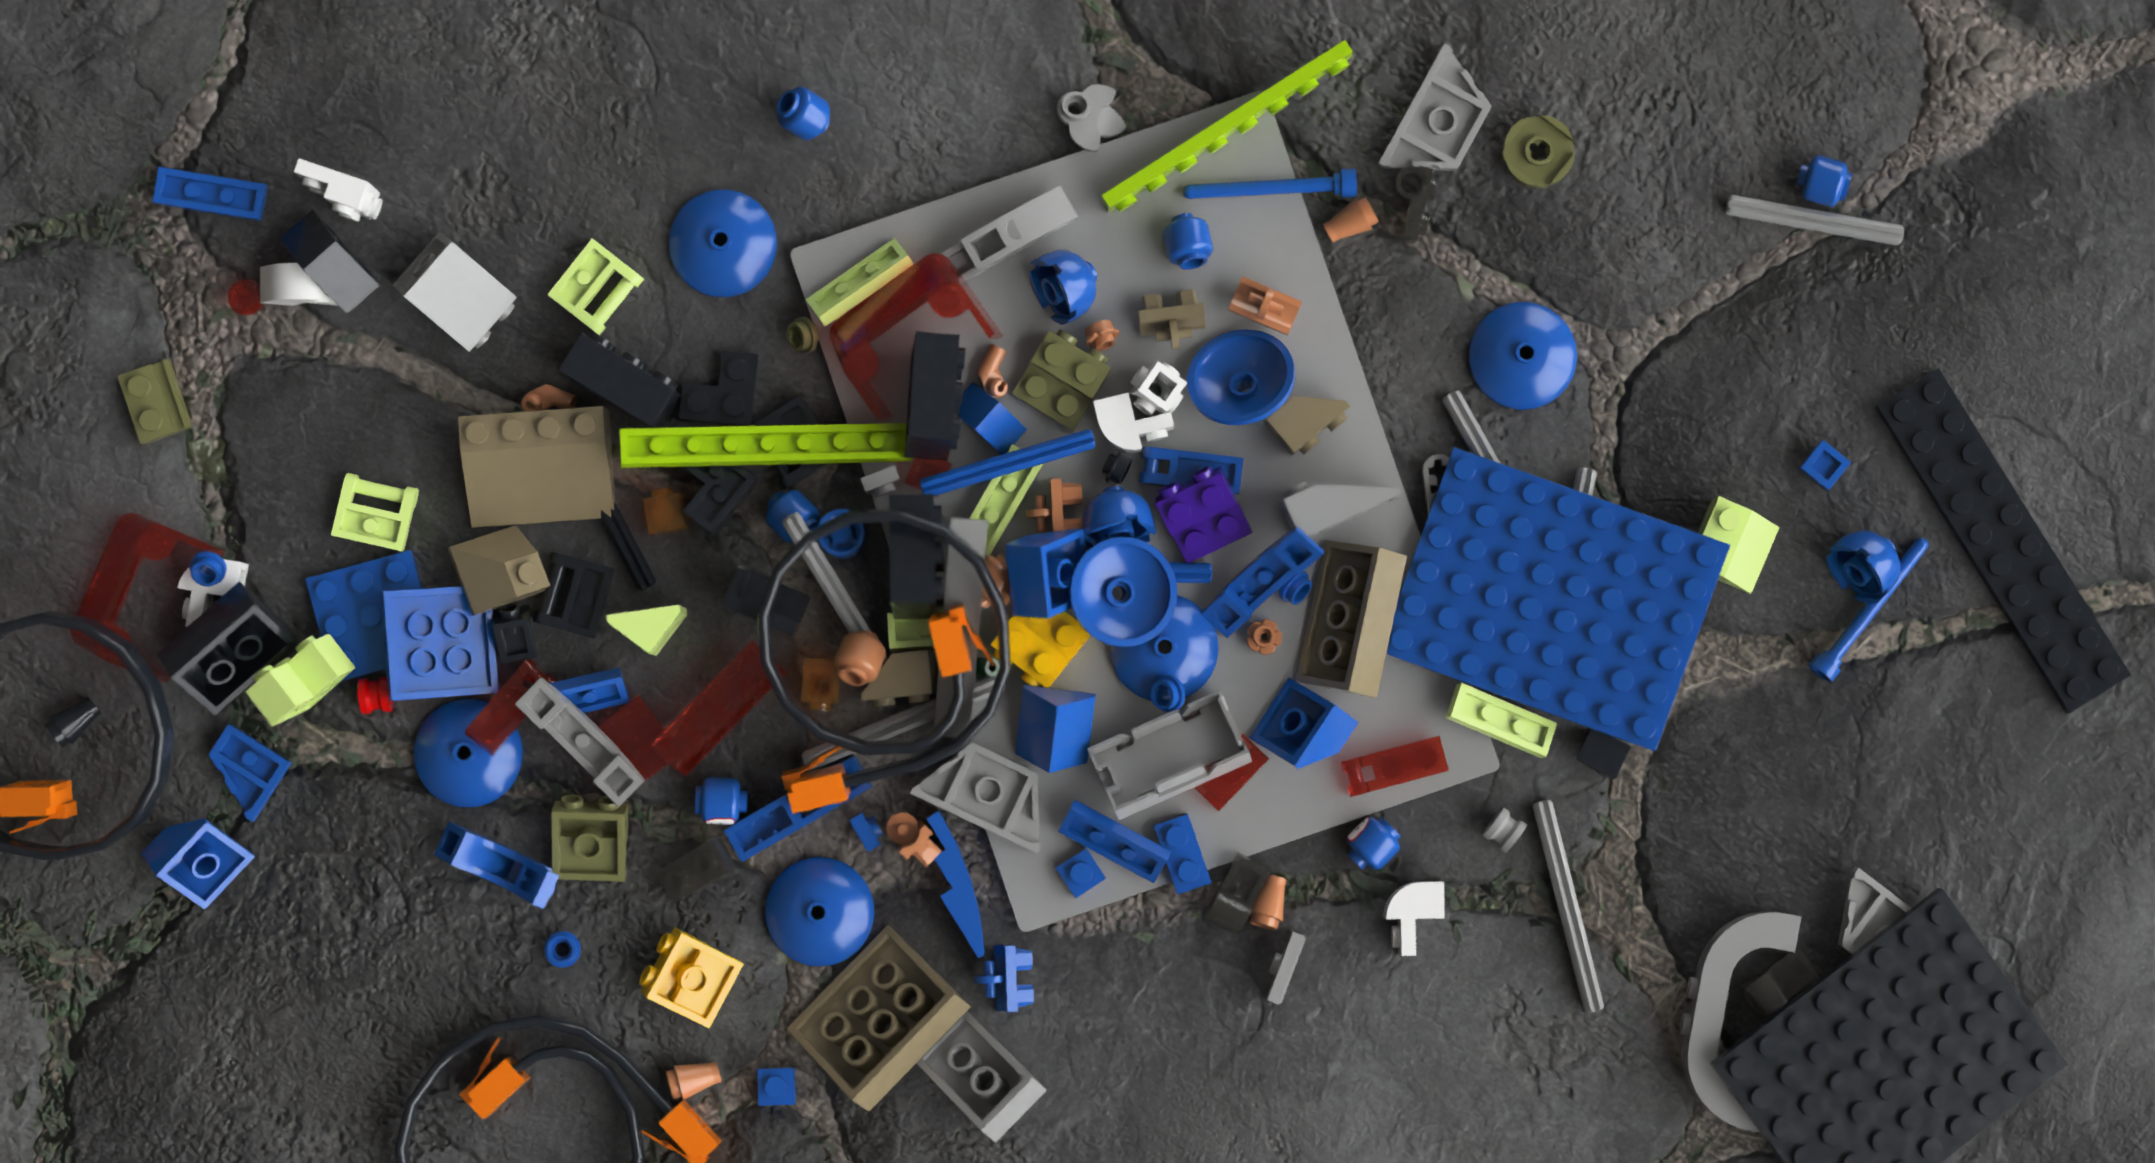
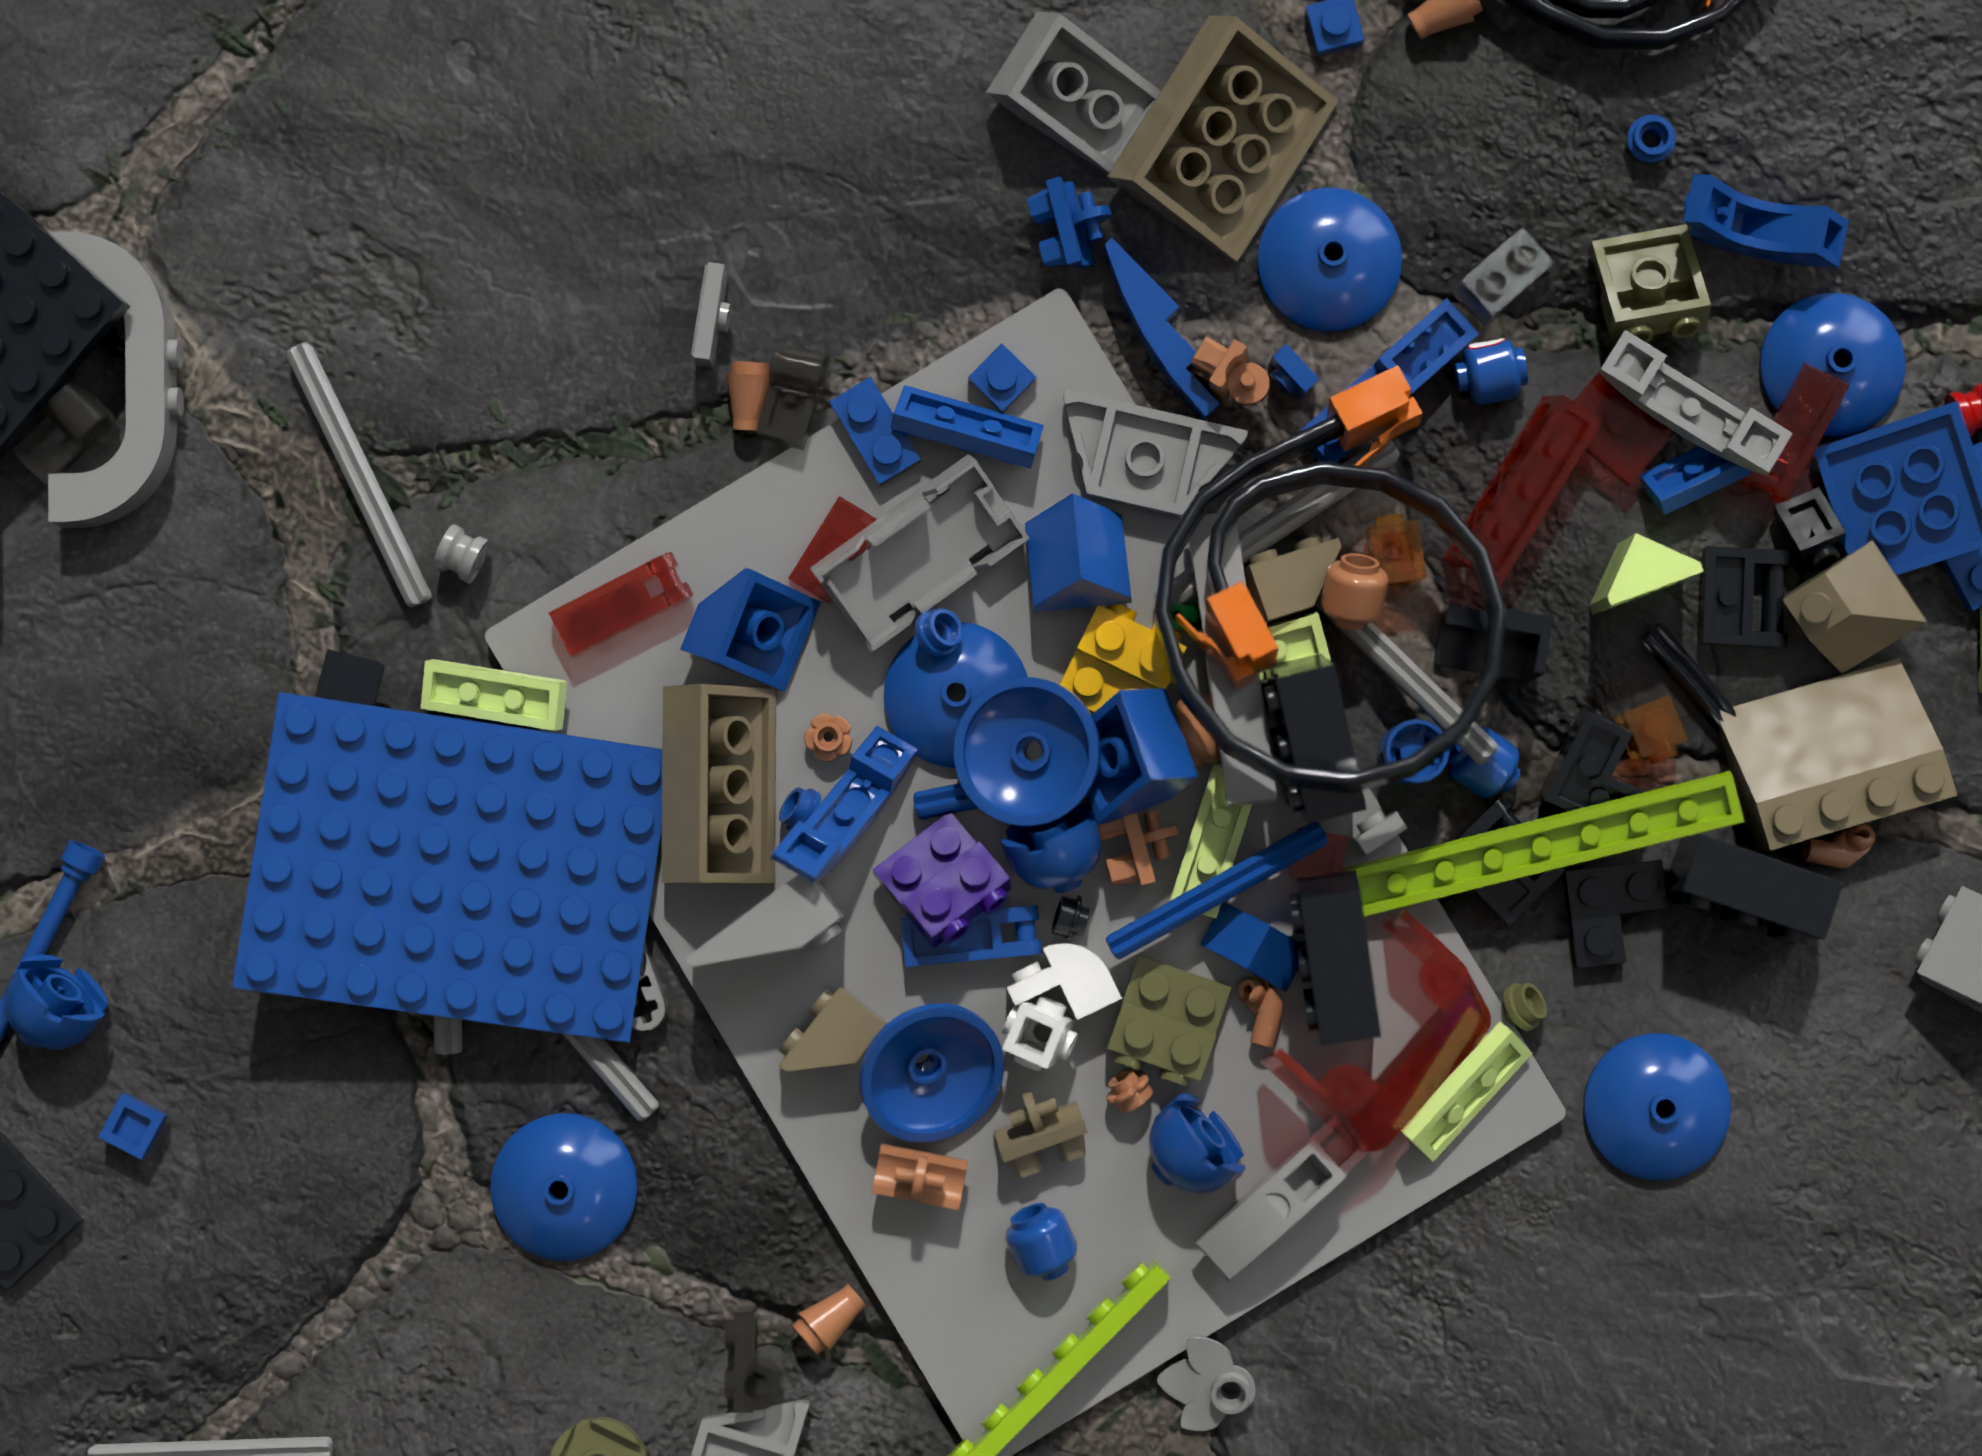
camera: 175 degrees right, 0 degrees up
yellowish green plate [547,238,644,335] -> none
yellow plate [639,927,743,1028] -> none
blue head [776,87,830,140] -> none
blue piece [1183,168,1357,199] -> none
blue head [1347,816,1401,870] -> none
white brick [1383,881,1445,956] -> none
yellowish green slope [1698,496,1779,594] -> none

